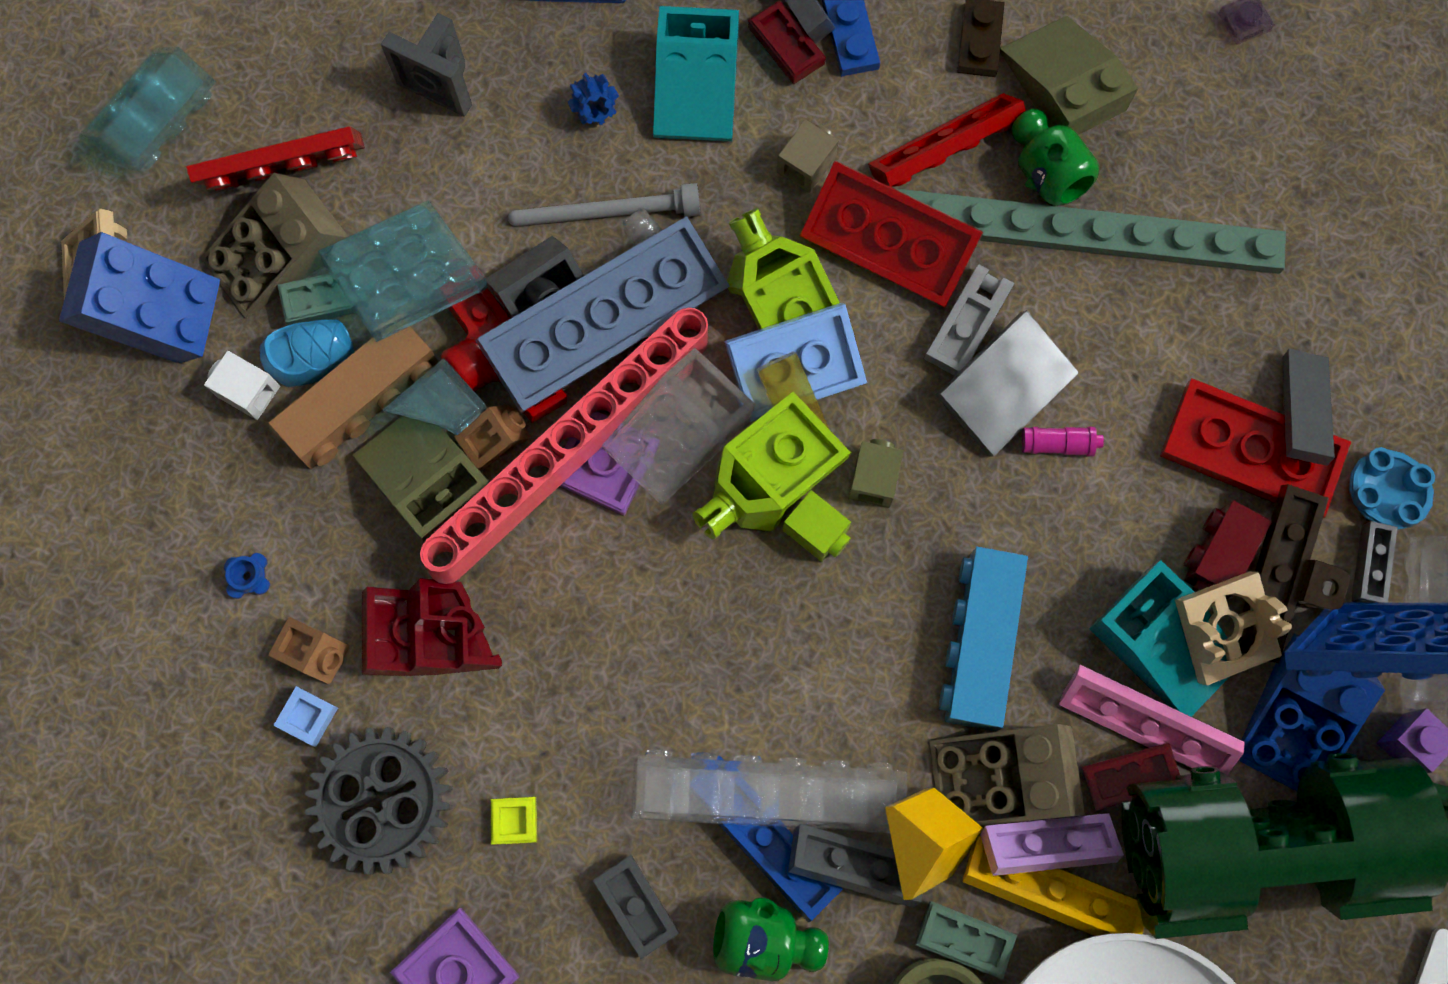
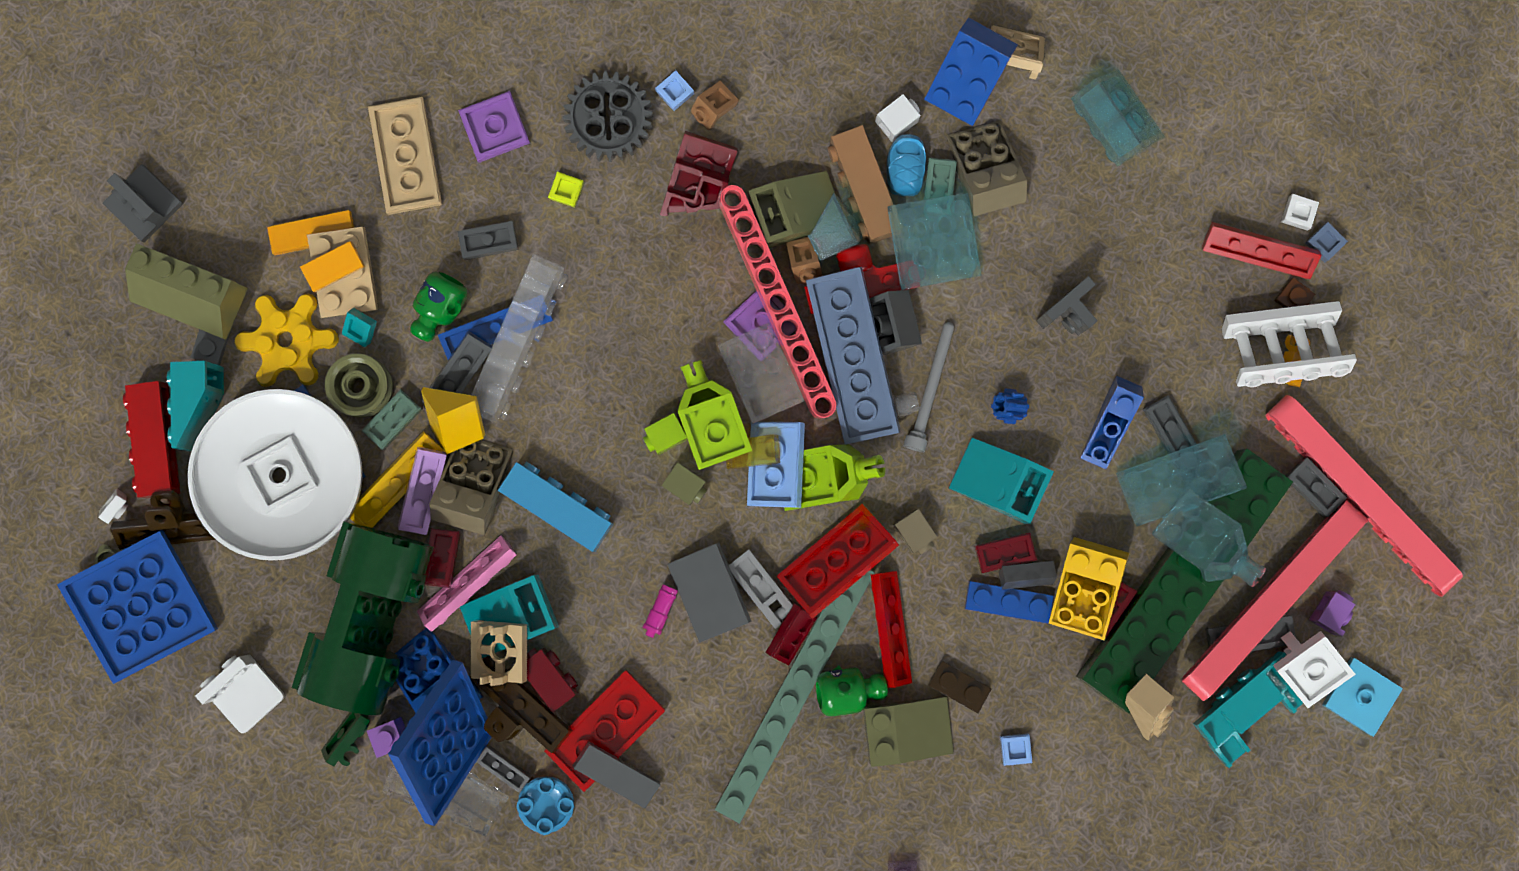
camera: 110 degrees right, 10 degrees up
red plate [186,126,365,192] -> none
blue plate [224,553,270,599] -> none
none -> dark red plate [765,604,818,666]

